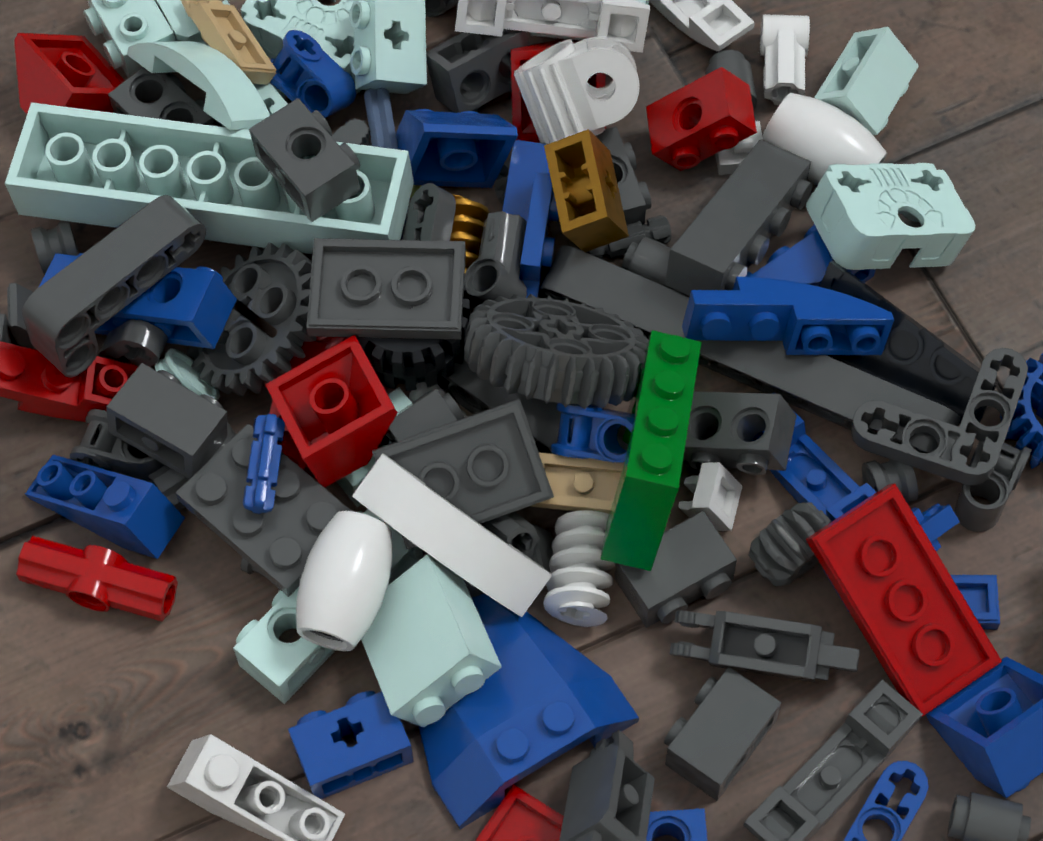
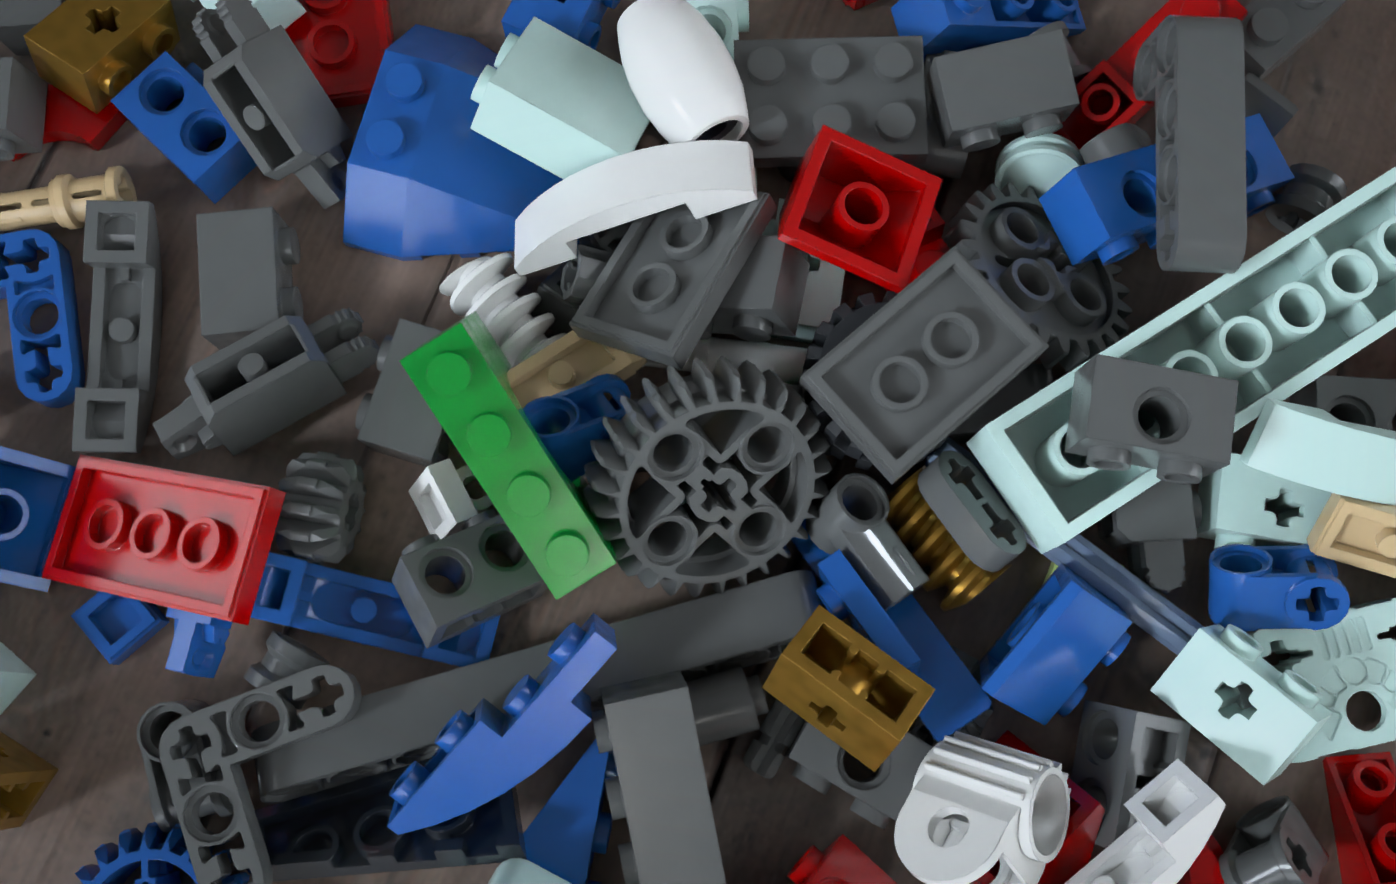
camera: 135 degrees right, 15 degrees up
blue axle [243,414,285,514] -> none

